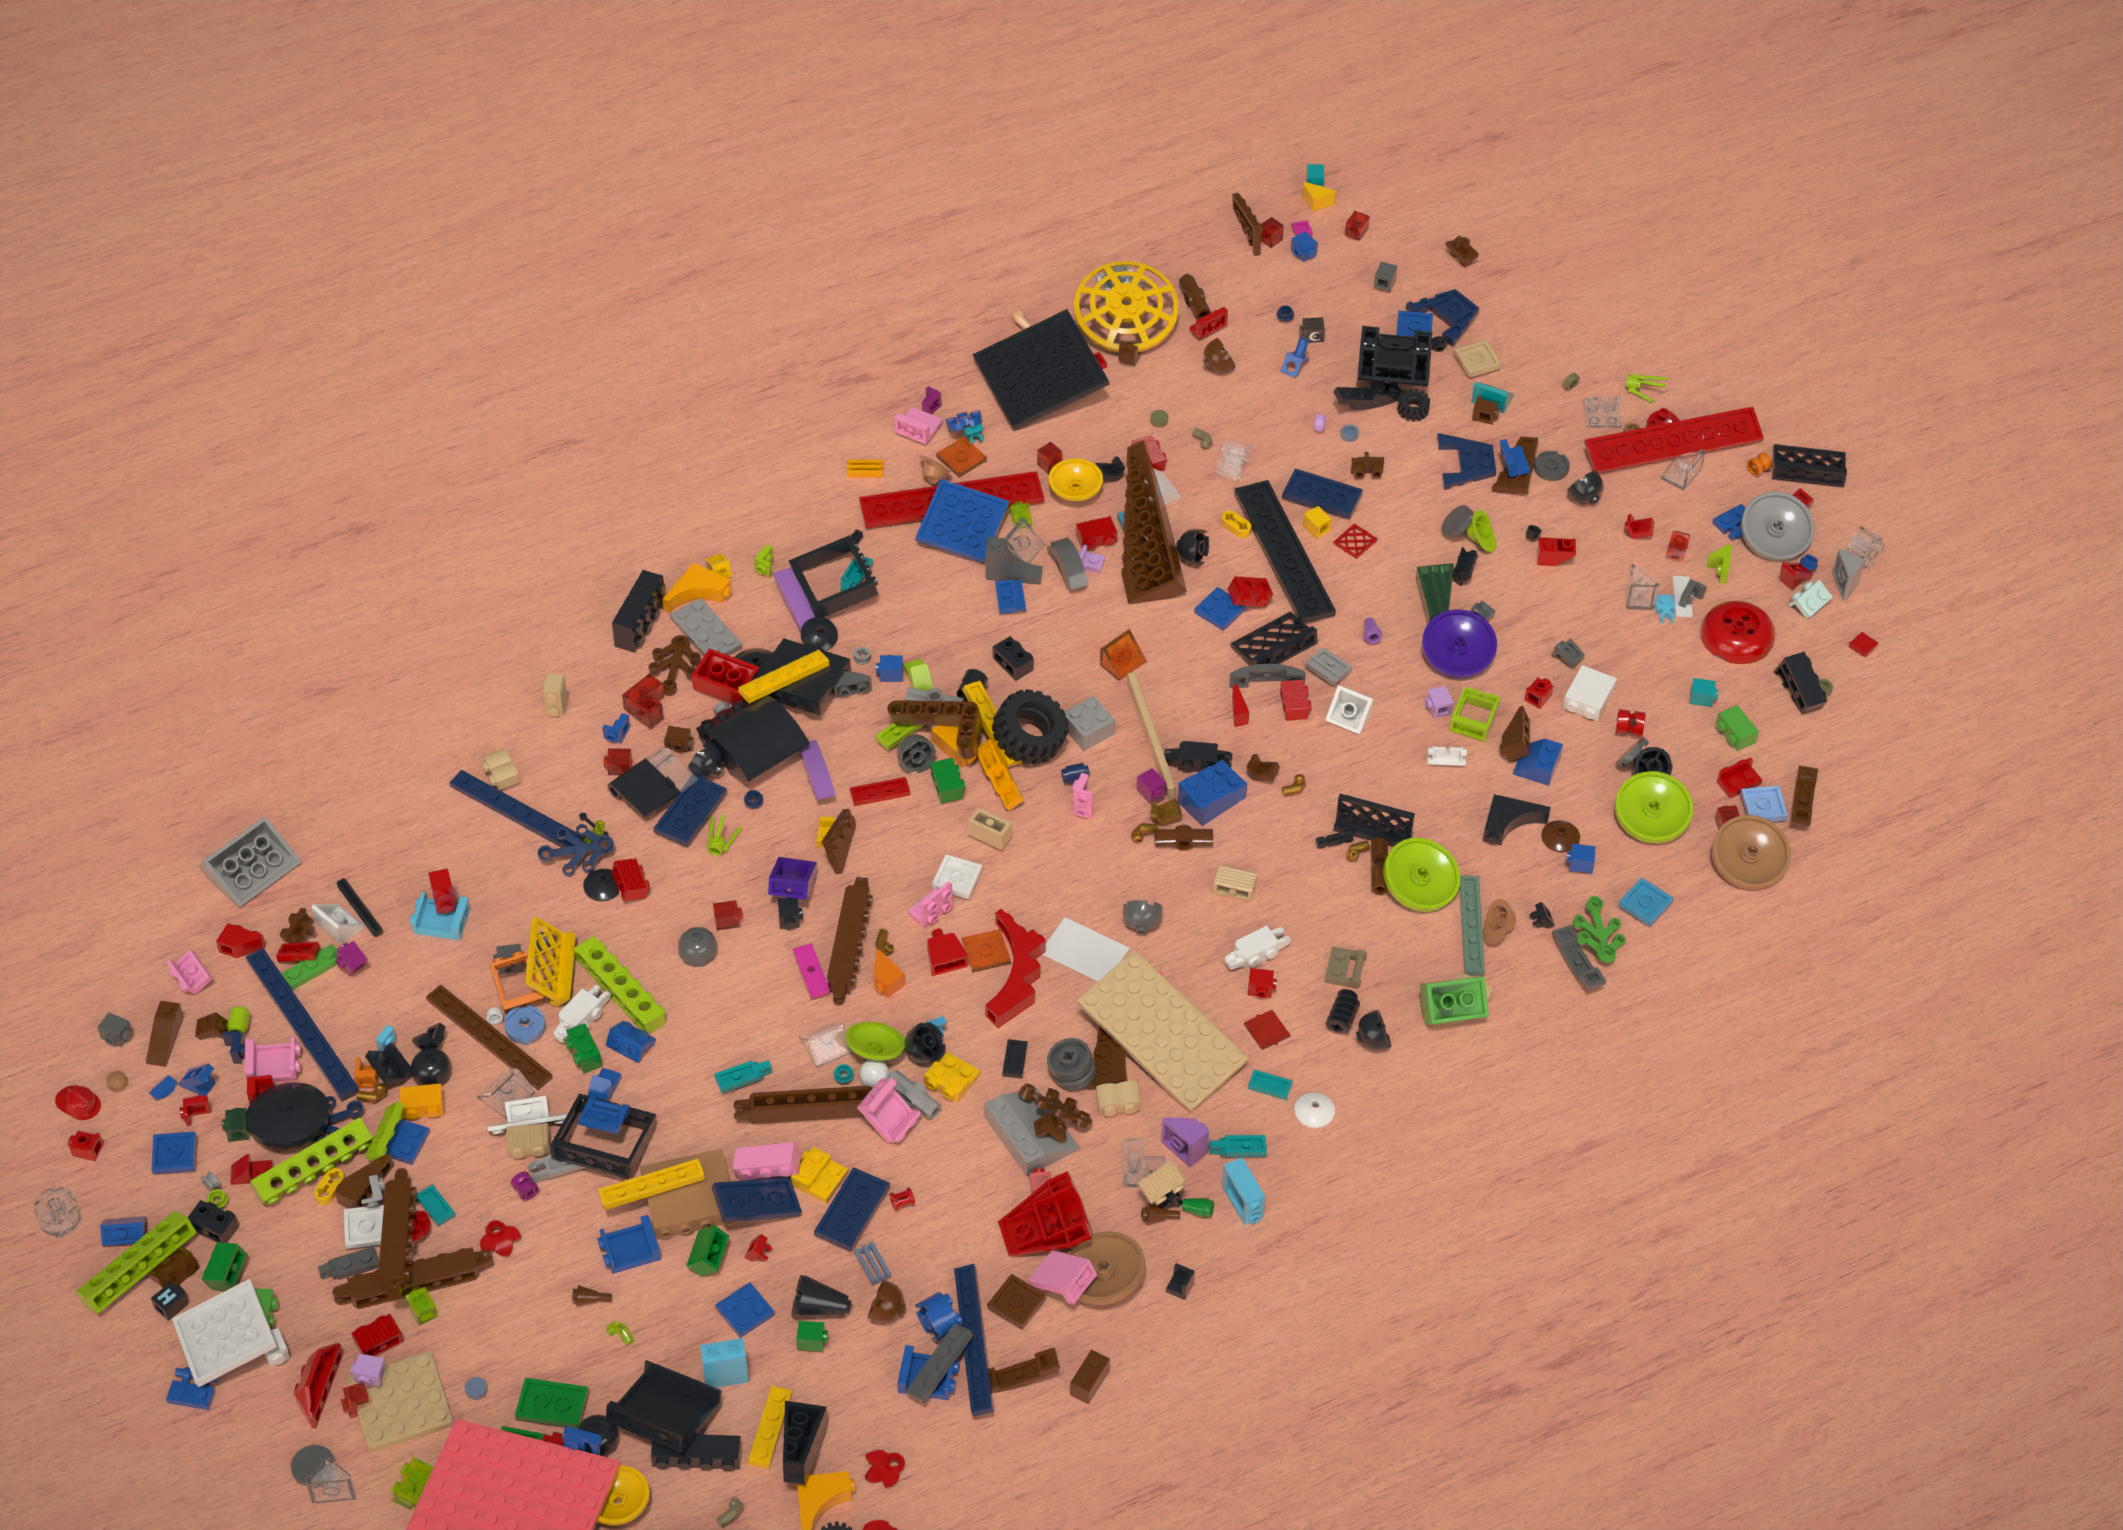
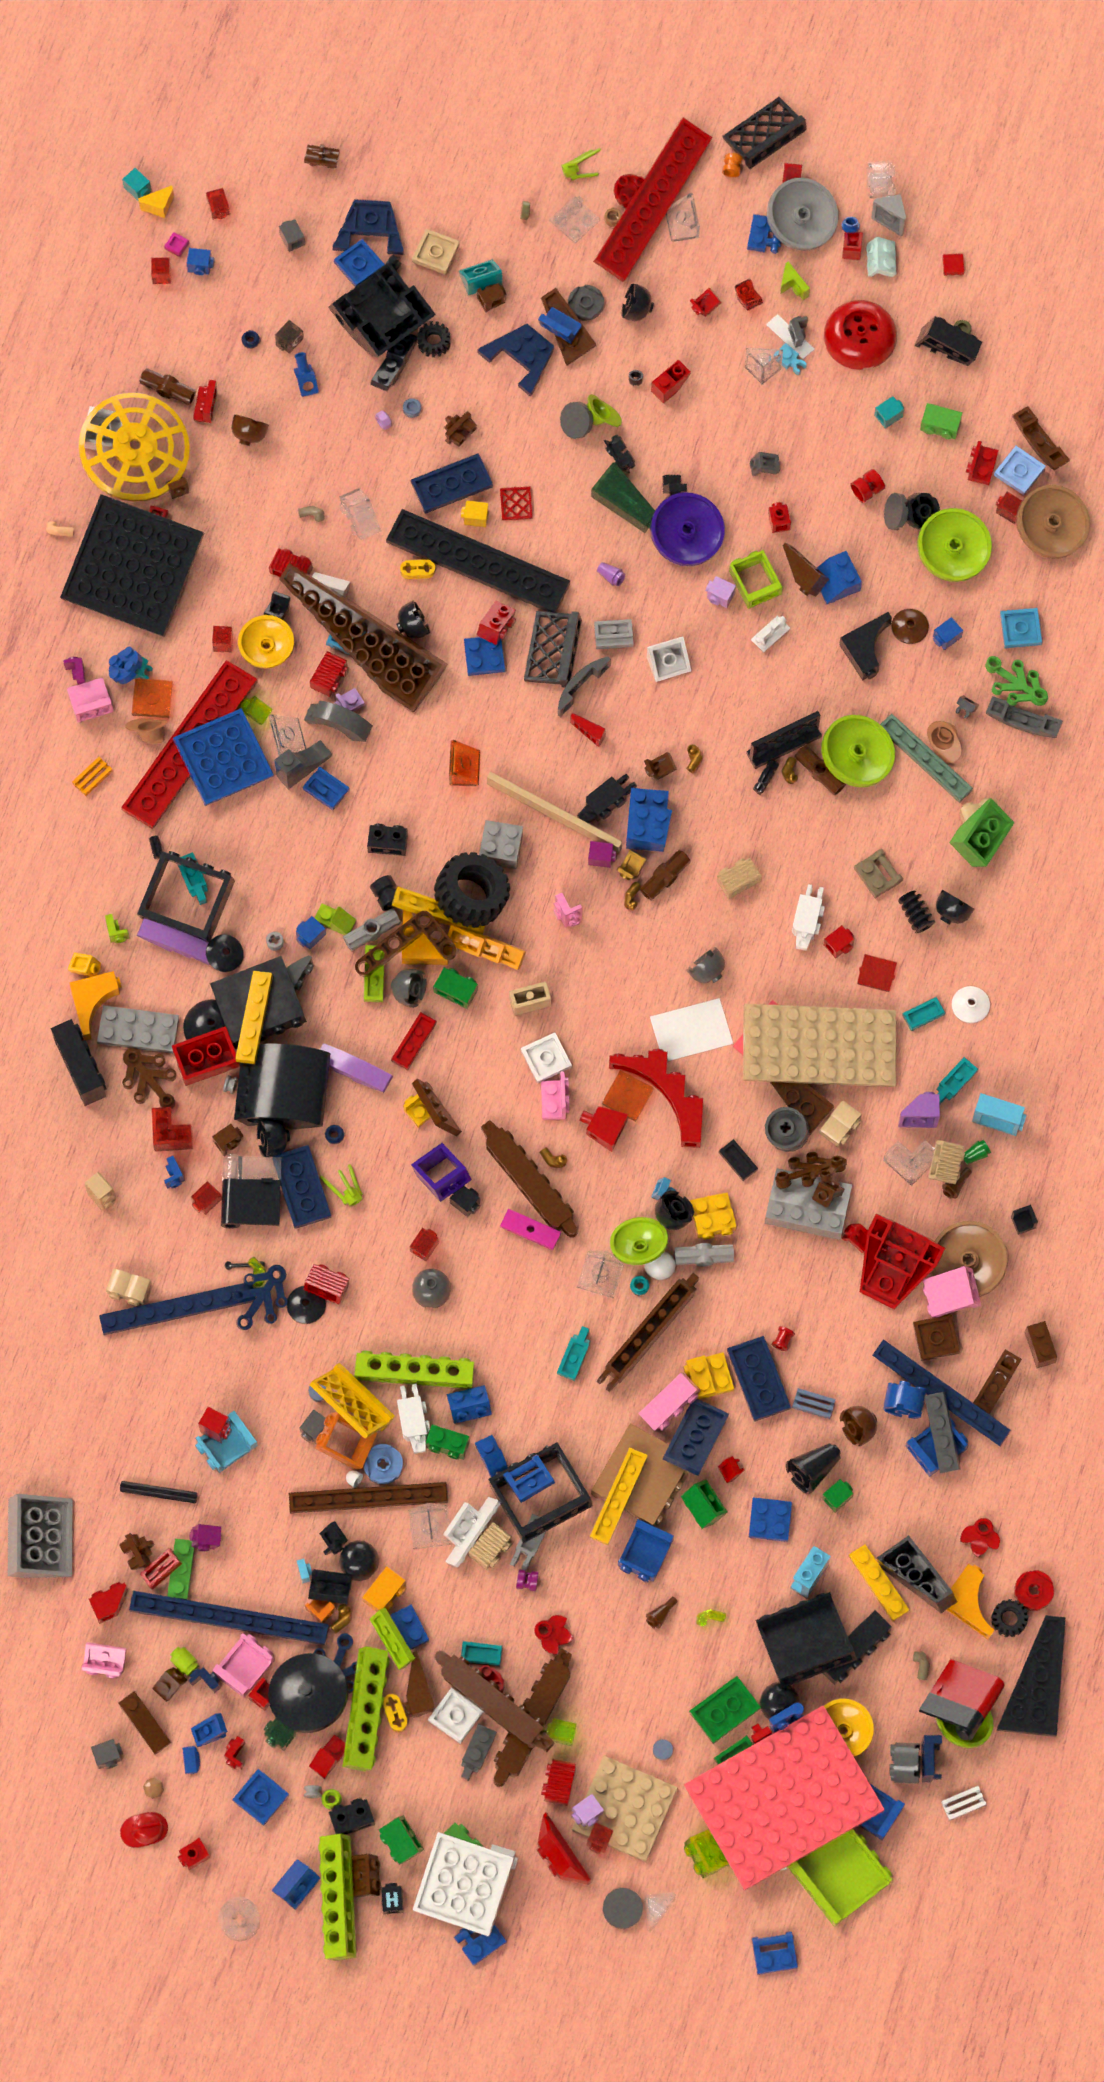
camera: 45 degrees left, 20 degrees up
white slope [311,904,364,945] -> none
light grey bracket [361,1174,385,1207] -> none
bright pink panel [857,1077,921,1143] -> none
orange slope [873,949,905,998] -> none
dark blue brick [1061,762,1090,785] -> none
olive tile [1150,410,1168,427] -> none
reddish brown wing [1232,193,1262,256] -> none
red brick [1280,680,1312,721] -> none
white brick [1563,665,1617,721] -> none

